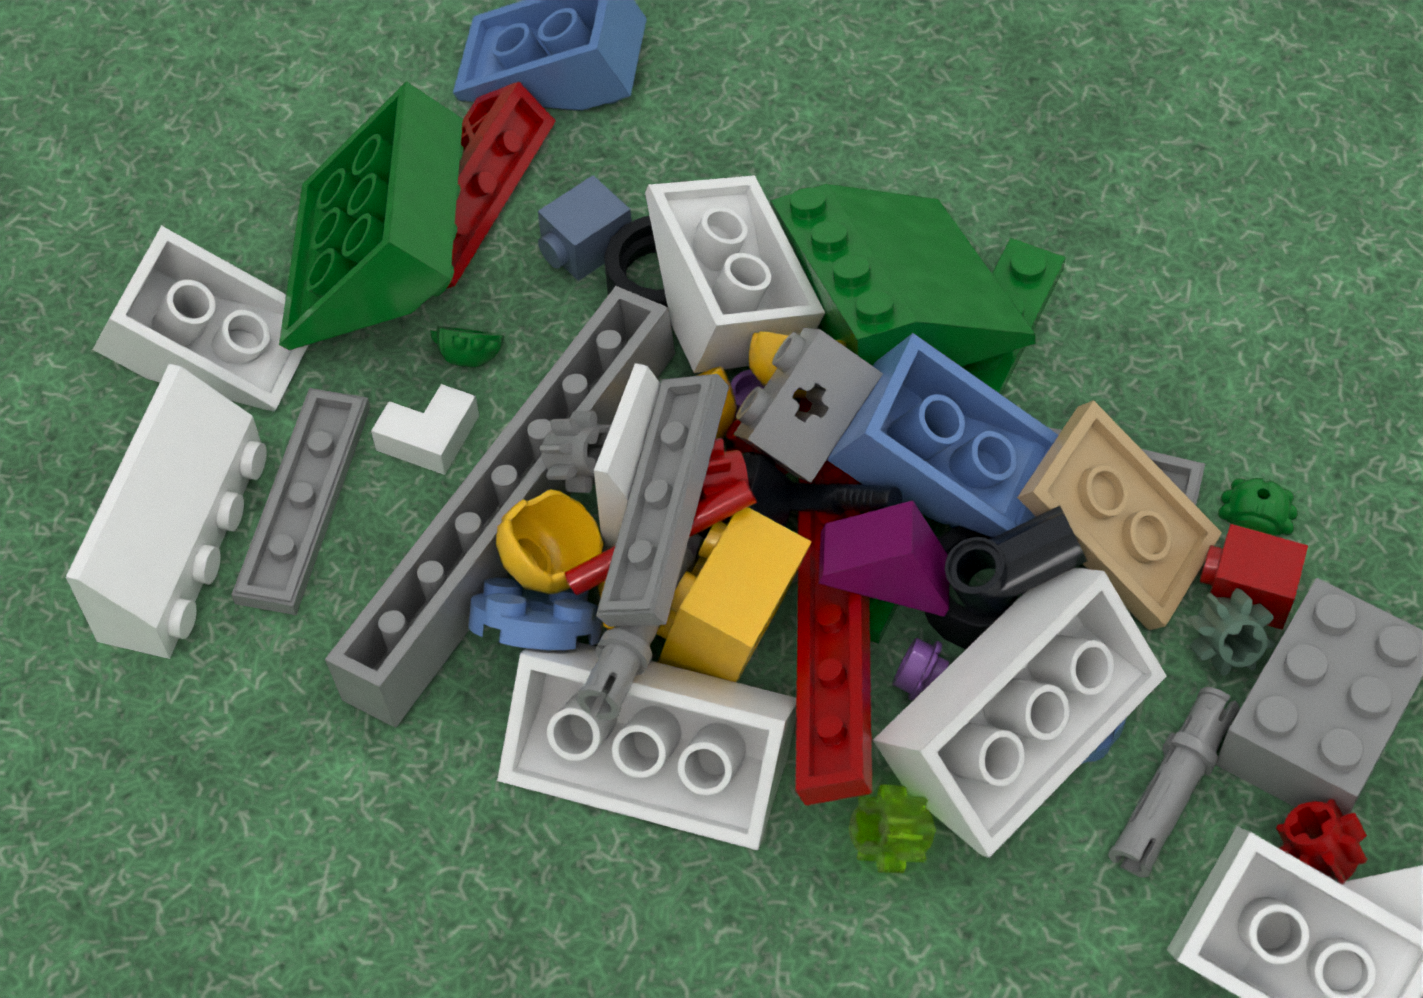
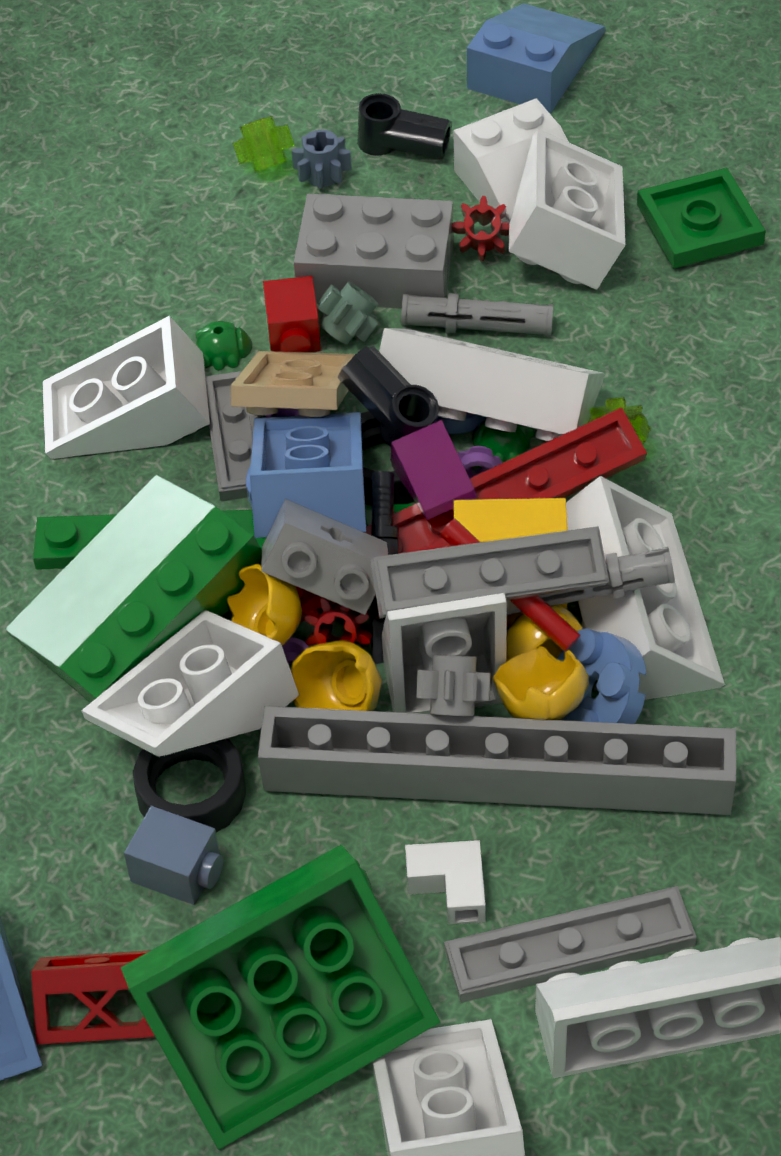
camera: 115 degrees left, 5 degrees down
none -> white slope [43,316,210,459]

